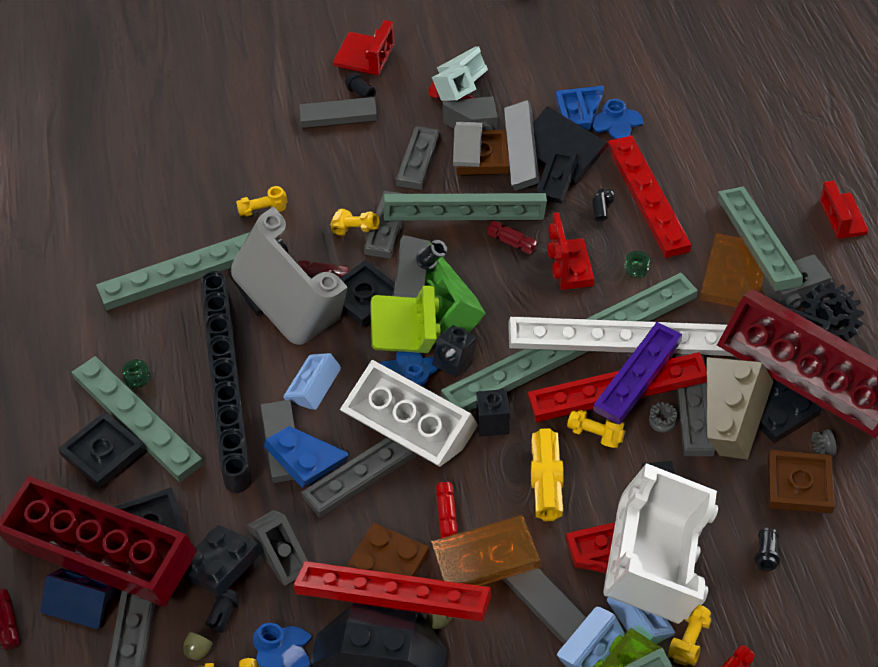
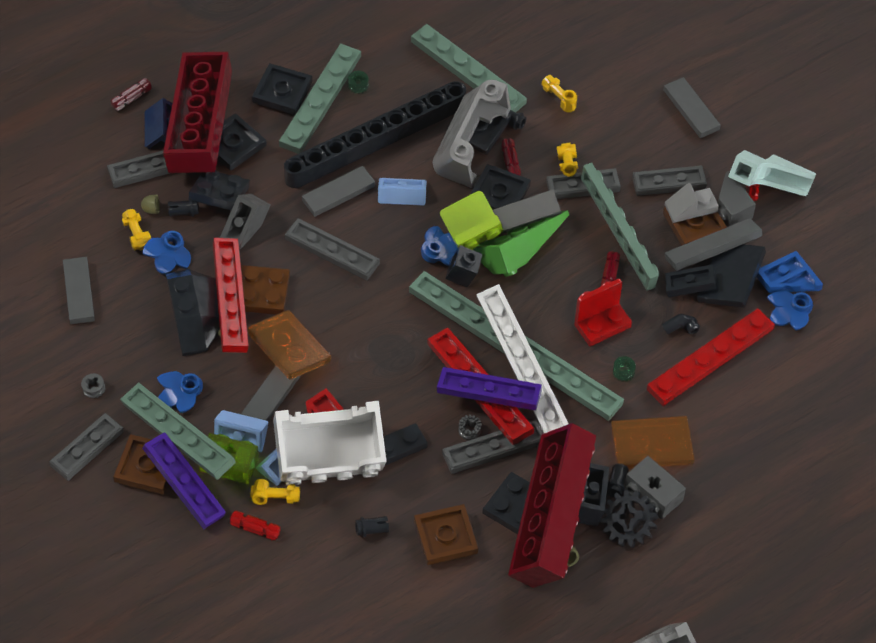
camera: 65 degrees right, 5 degrees up
blue wing [264,426,349,488] -> none
red bracket [333,20,395,76] -> none
white slope [340,360,478,467] -> none
black pin [345,73,376,98] -> none
black pin [416,240,447,270] -> none
red axle [436,482,457,540] -> none
black brick [476,389,510,437] -> none
yellow piece [531,429,563,521] -> none
yellow bar [567,410,625,448] -> none
dark tan wedge [707,357,773,460] -> none
sand green plate [718,186,803,291] -> none
dark grey bush [811,429,836,457] -> none
red panel [819,180,869,239] -> none

